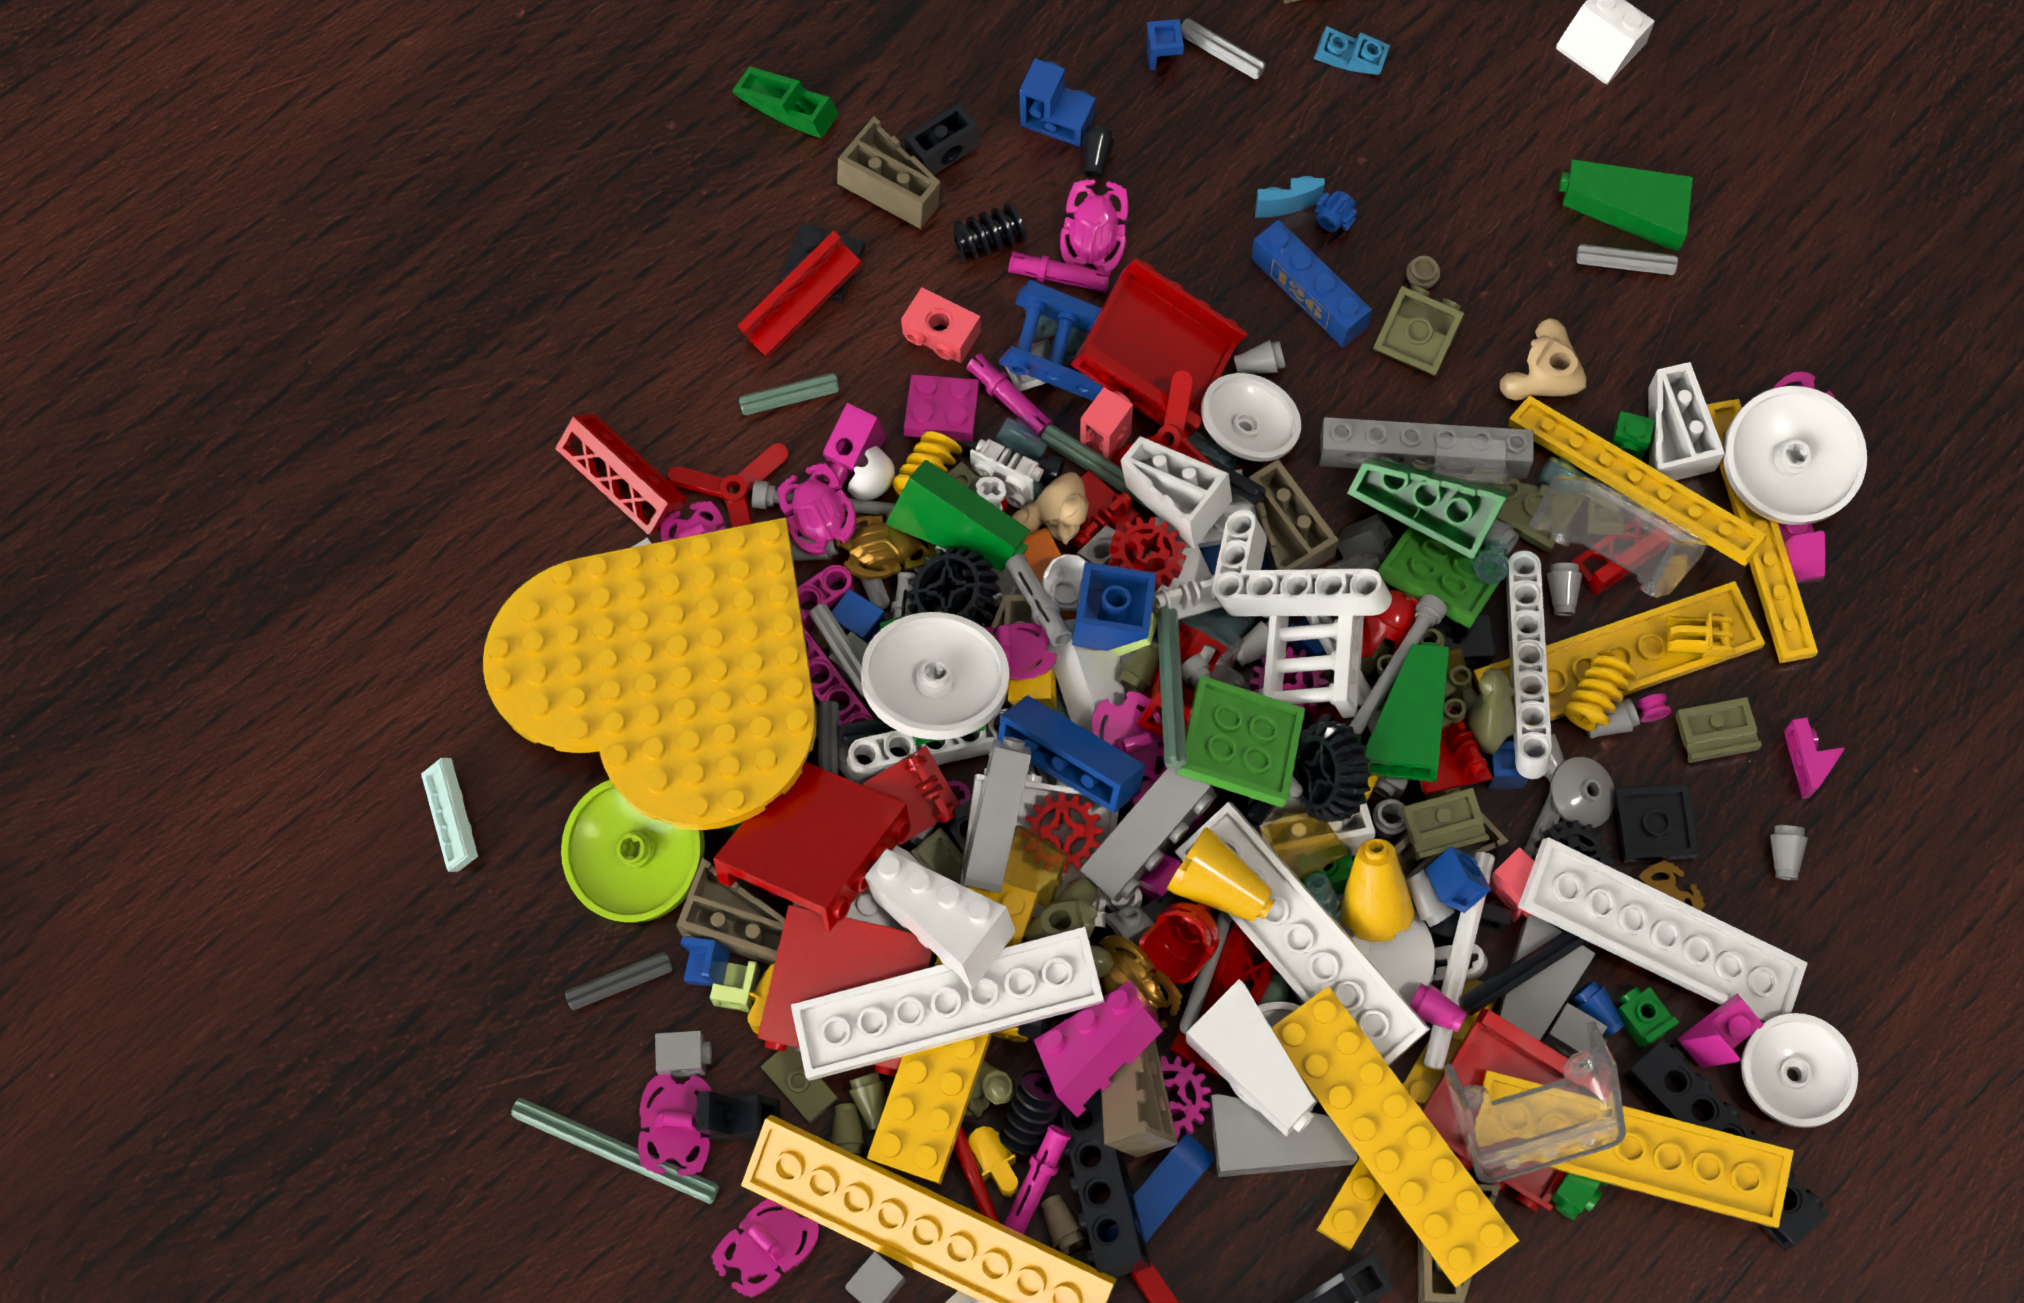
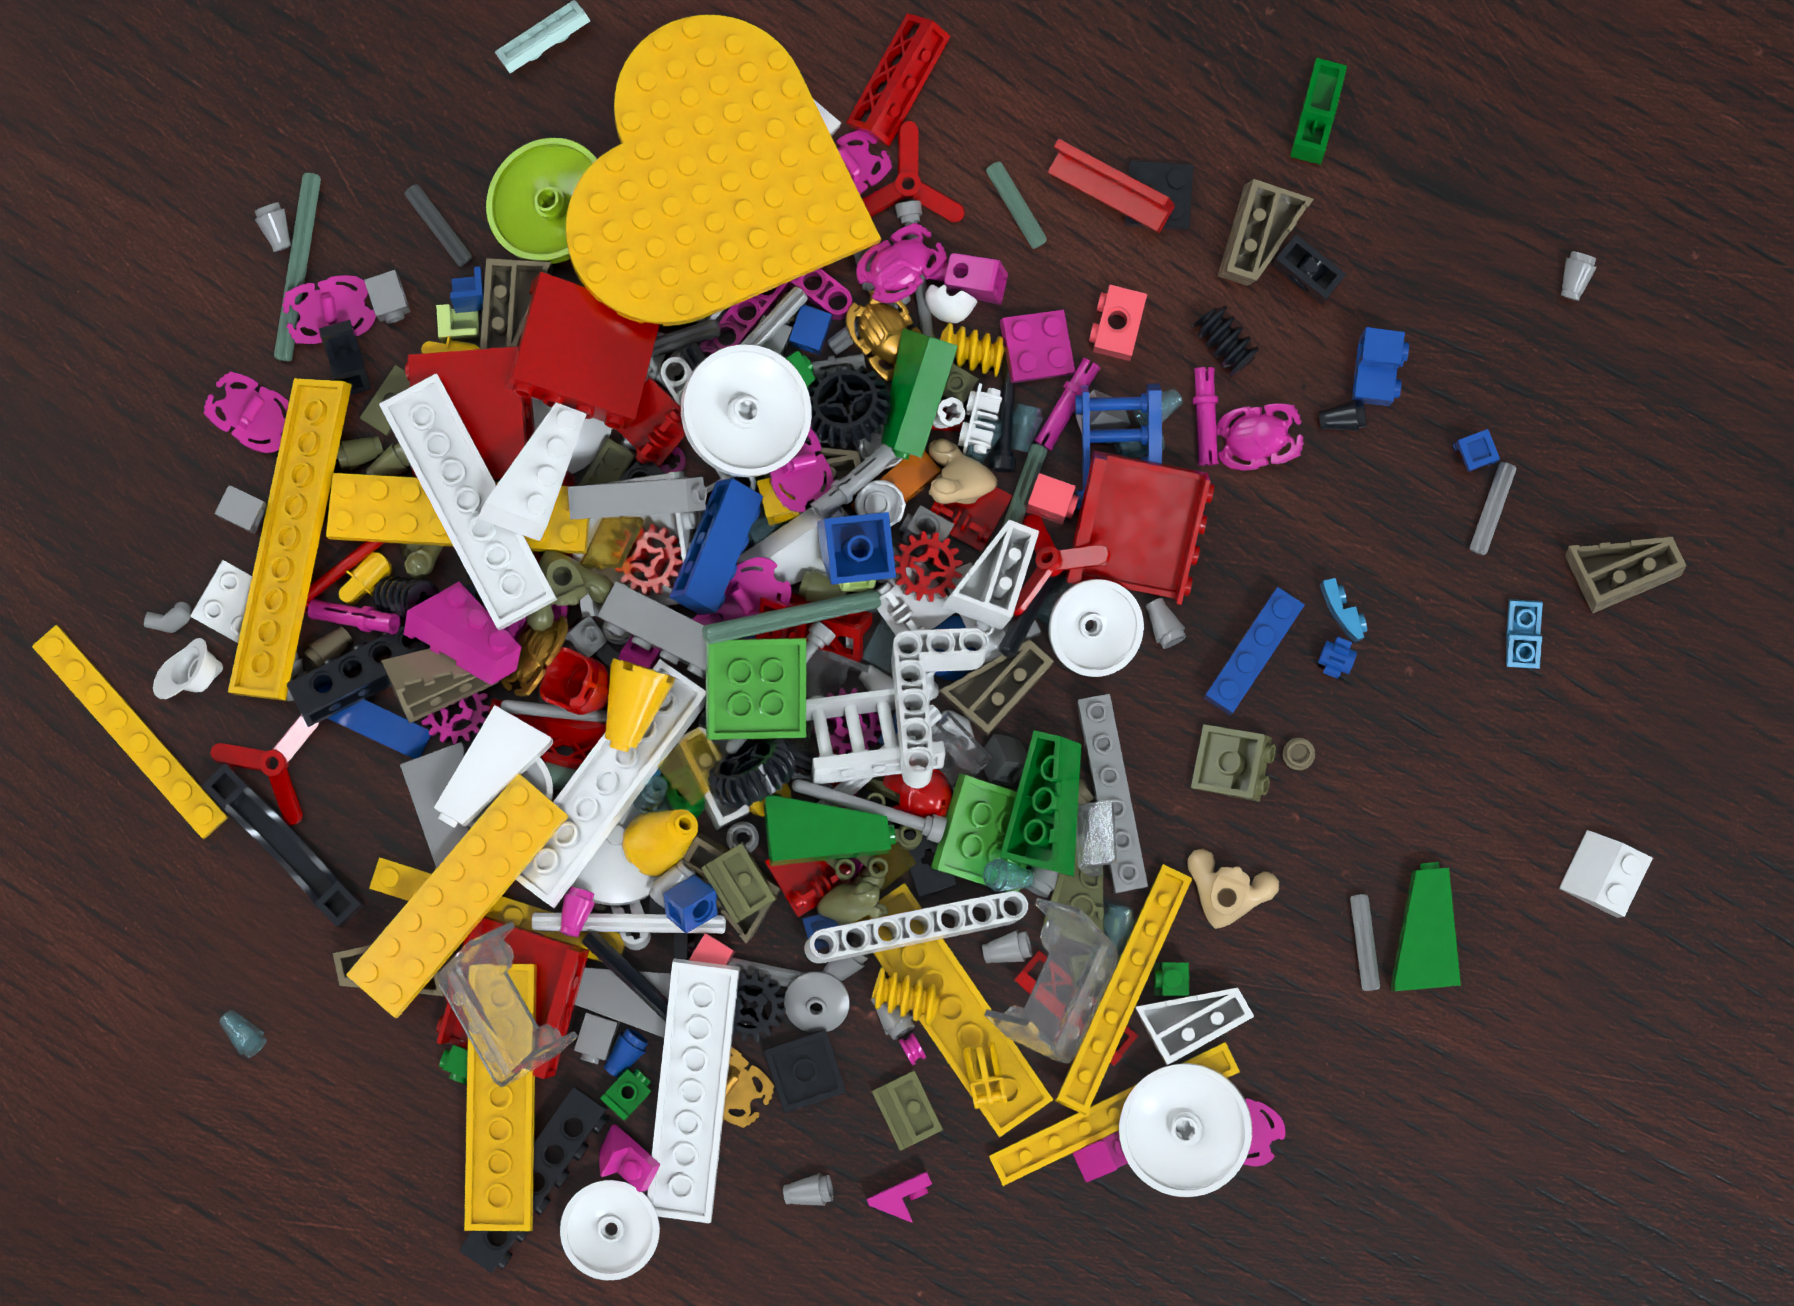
camera: 75 degrees right, 15 degrees up
none -> light grey cone [255,202,292,252]

